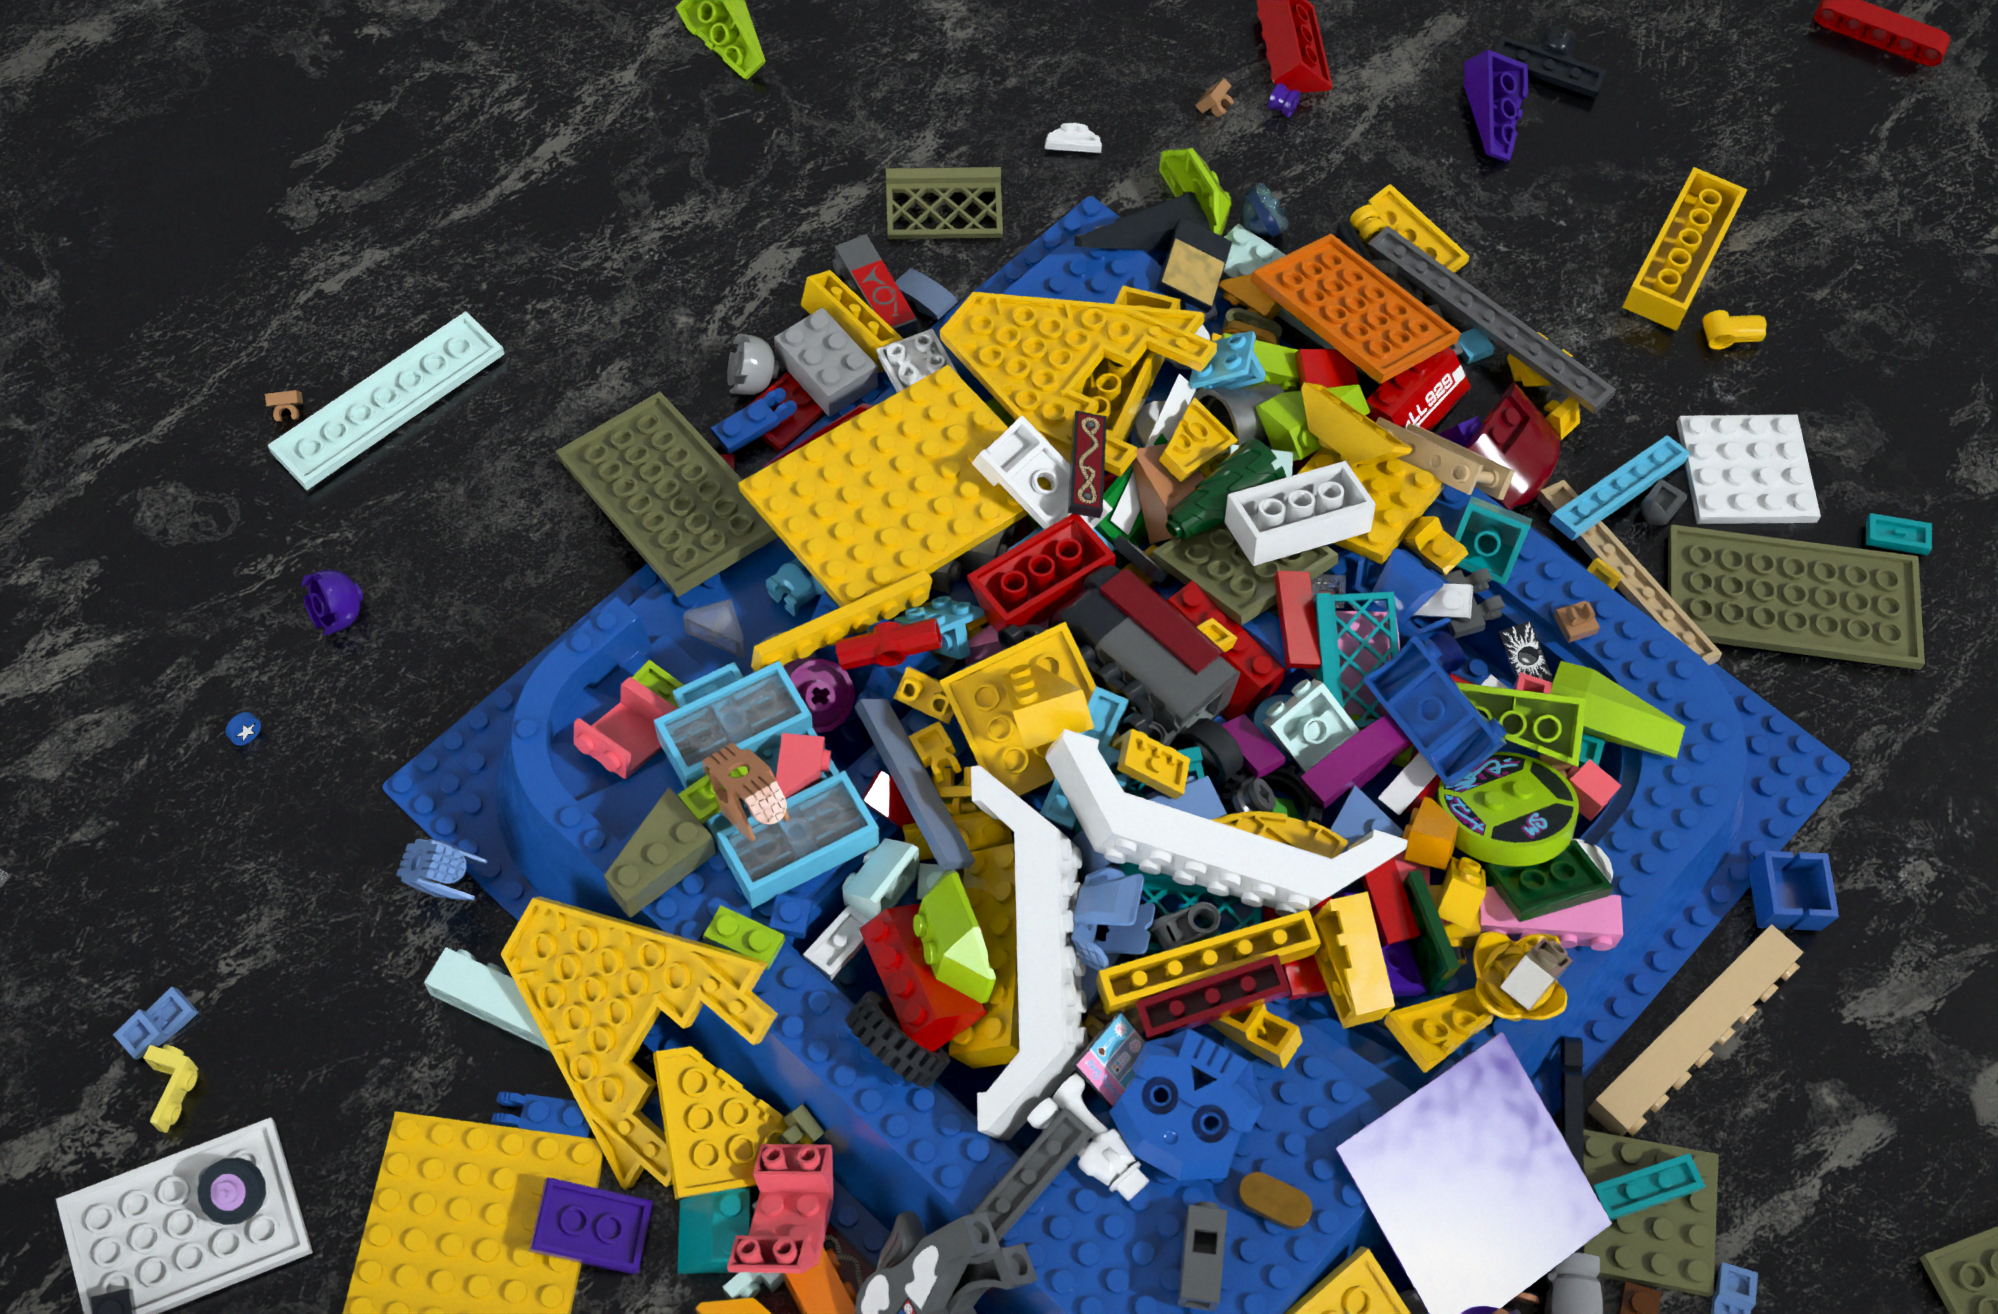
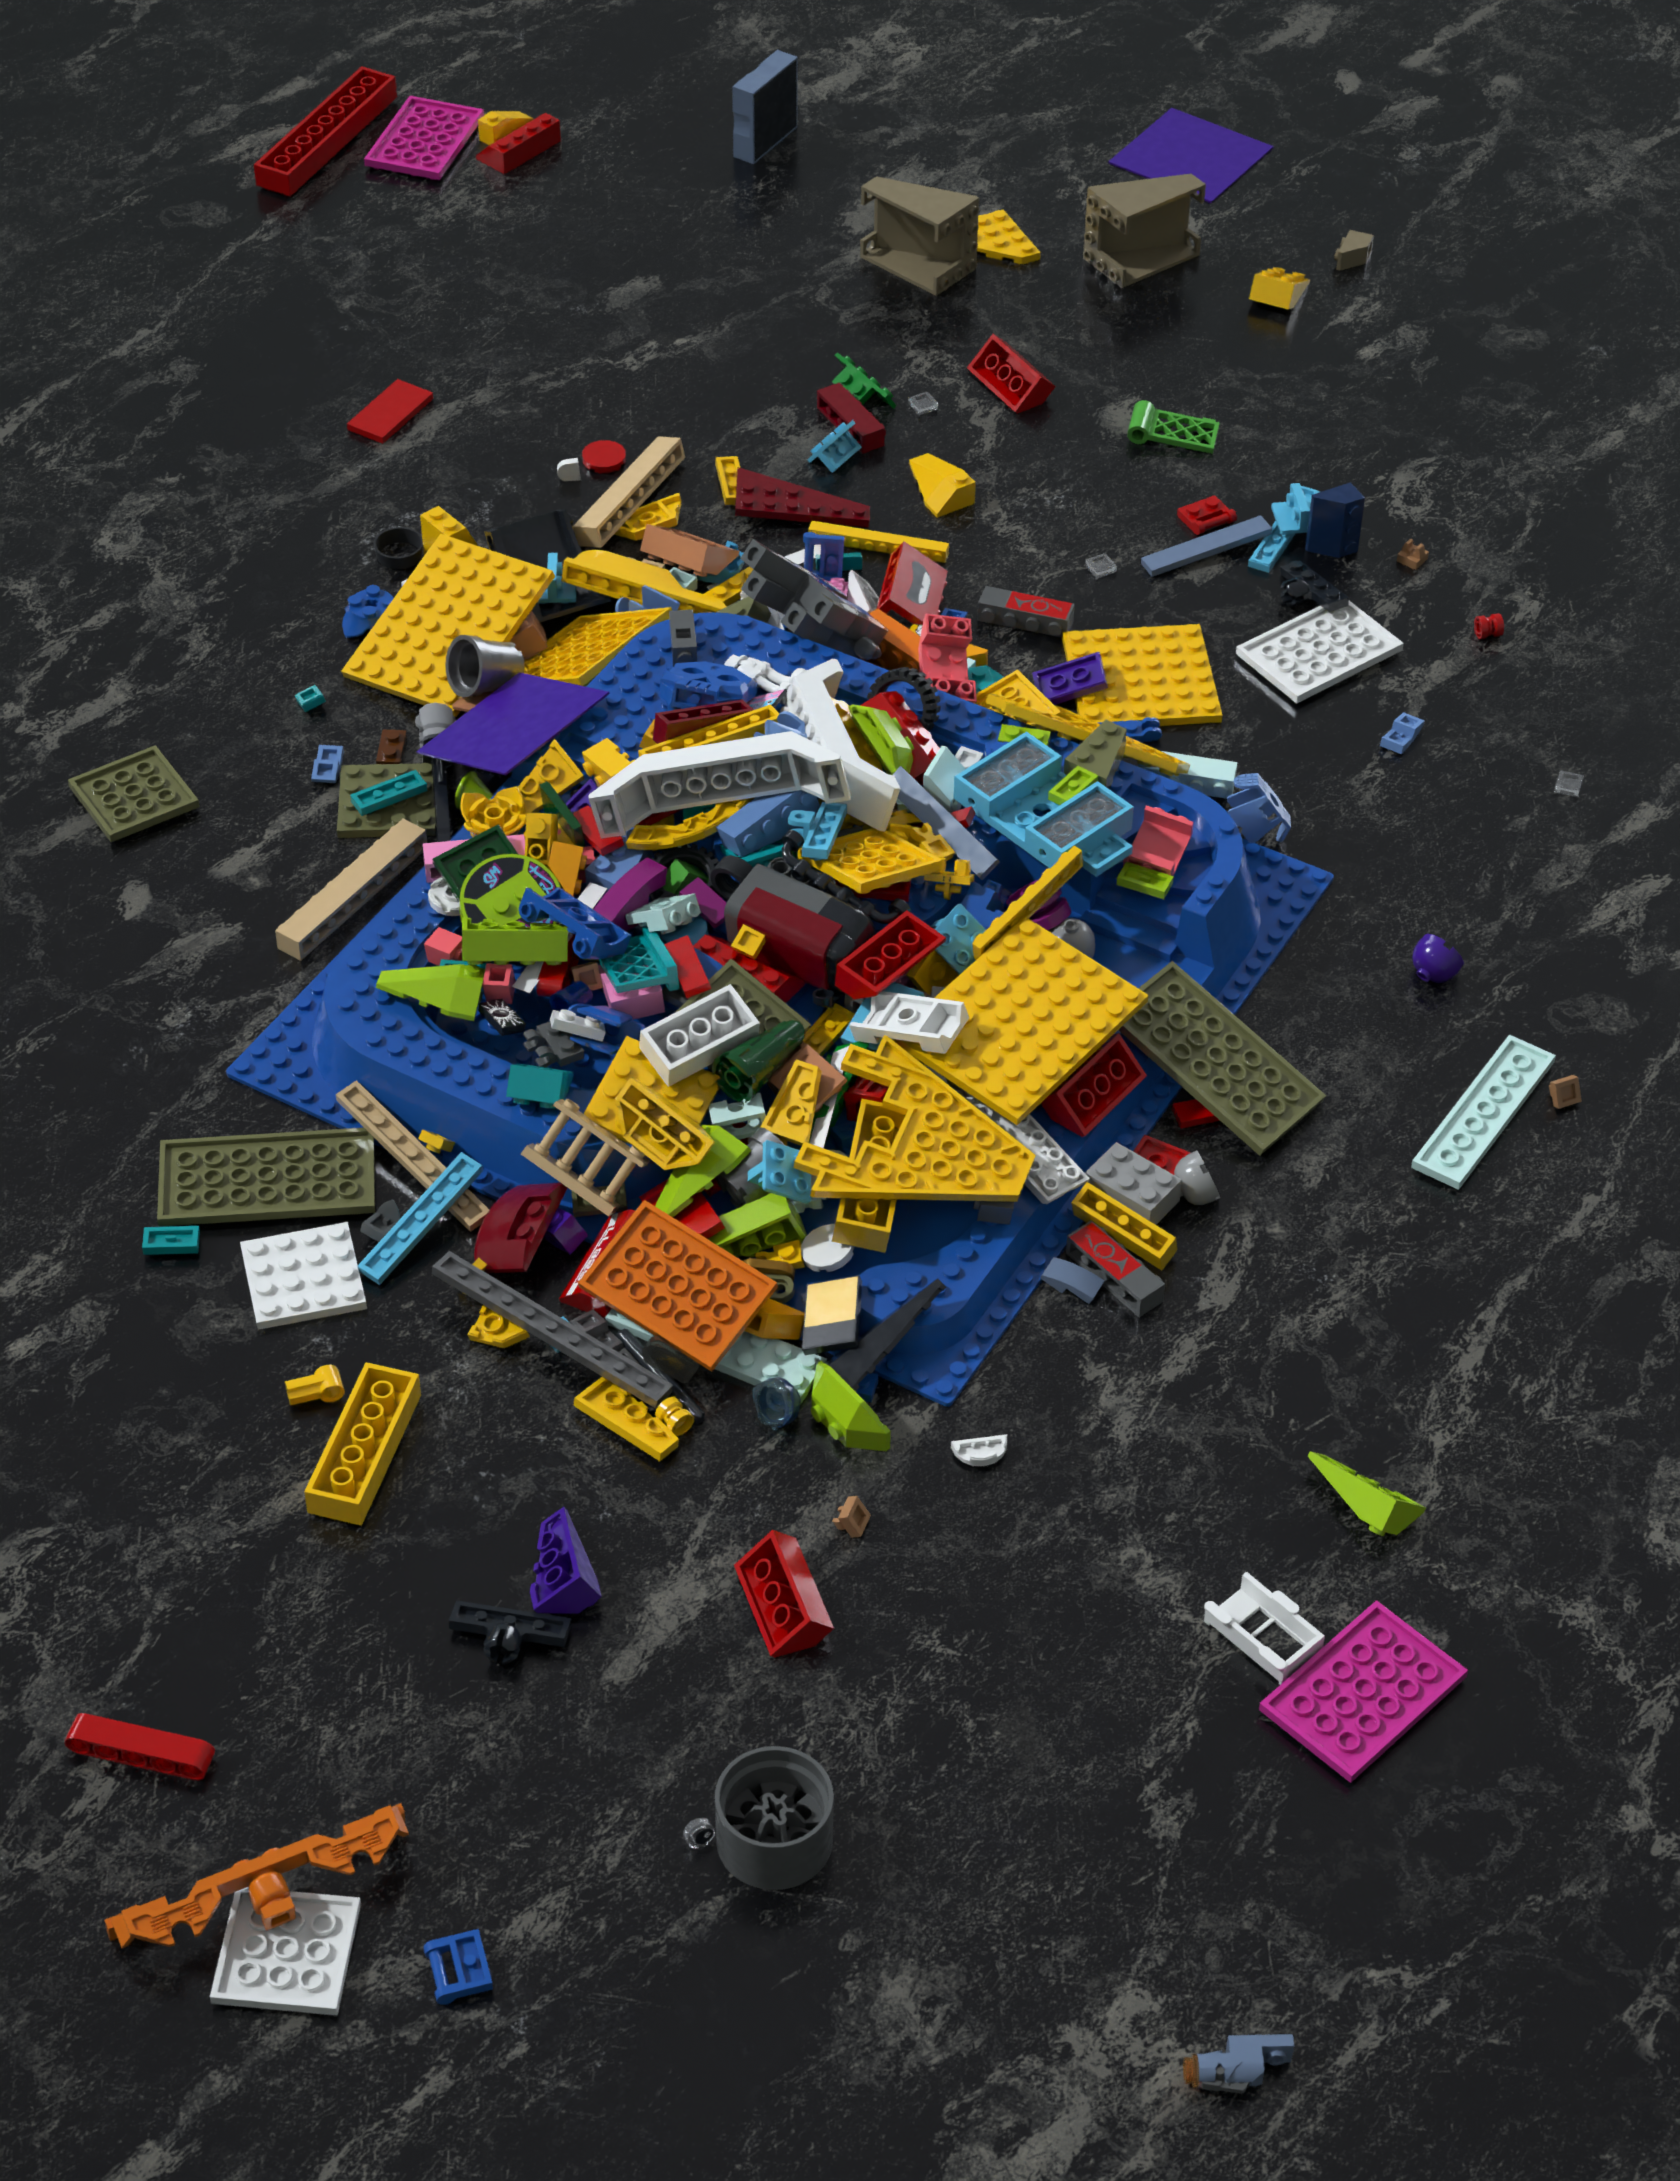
camera: 170 degrees right, 15 degrees down
light yellow bracket [143,1045,198,1133] -> none
black wheel [197,1157,266,1225] -> none
blue tile [225,712,261,745] -> none
clear slope [683,599,746,658] -> none
nougat piece [702,742,790,842] -> none
blue hinge [711,387,797,454] -> none
coral slope [776,733,831,799] -> none
red piece [835,618,943,670] -> none
olive fence [886,167,1003,239] -> none
dark grey tile [970,1106,1094,1243] -> none
yellow wedge [1003,664,1094,750] -> none
tile [1068,411,1107,519] -> none
black tile [1112,535,1175,587] -> none
yellow bracket [1113,729,1190,800] -> none
flat silver wheel [1232,778,1276,813] -> none
pearl gold tile [1238,1172,1312,1230] -> none
dark purple wheel [1268,83,1301,118] -> none
yellow slope [1401,516,1468,576] -> none
slope [1500,938,1573,1010] -> none
medium nougat tile [1553,600,1600,643] -> none
blue piece [1748,851,1839,931] -> none

